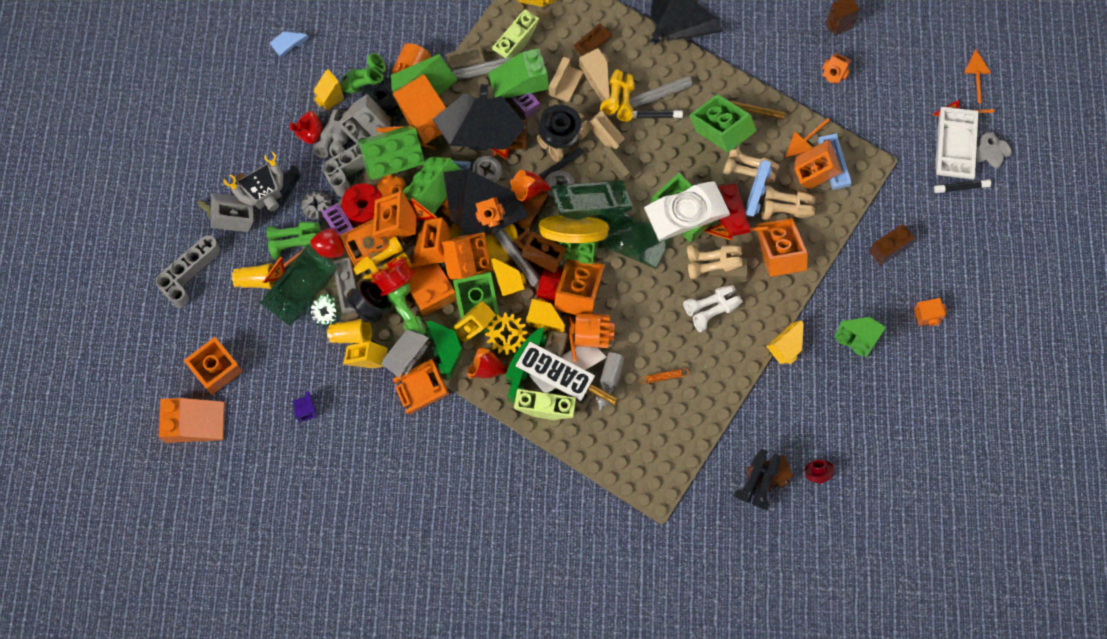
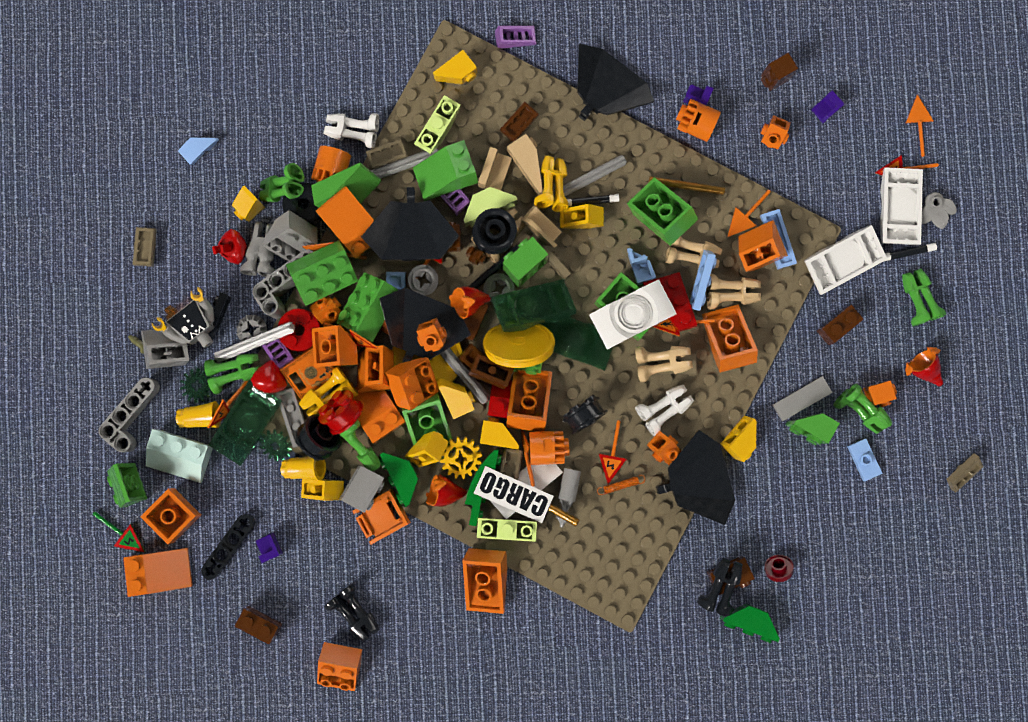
camera: 10 degrees left, 15 degrees up
none -> piece [93,512,145,552]
none -> bright green slope [107,463,147,508]
none -> dark tan plate [133,227,157,267]
none -> light aqua slope [146,429,214,483]
none -> clear green gear [180,368,212,403]
none -> black beam [201,514,255,580]
none -> axle [214,322,295,363]
none -> reddish brown brick [235,606,282,644]
none -> orange slope [317,642,362,691]
none -> white piece [324,113,379,149]
none -> black piece [324,583,380,642]
none -> orange slope [462,548,507,614]
none -> yellowish green slope [464,187,518,227]
none -> reddish brown plate [466,246,487,266]
none -> bright green brick [503,237,549,288]
none -> yellow slope [560,204,604,229]
none -> black wheel [563,395,608,435]
none -> piece [599,420,627,484]
none -> light blue slope [627,248,656,286]
none -> orange brick [647,431,681,465]
none -> black panel [656,430,735,525]
none -> orange gear [676,99,721,142]
none -> dark purple panel [683,85,714,105]
none -> green slope [720,604,780,643]
none -> light grey tile [772,376,833,421]
none -> white slope [804,225,887,295]
none -> dark purple panel [811,90,844,123]
none -> bright green piece [833,384,892,434]
none -> light blue plate [847,438,883,481]
none -> bright green piece [902,269,947,327]
none -> hat [905,347,943,387]
none -> dark tan plate [946,453,983,492]

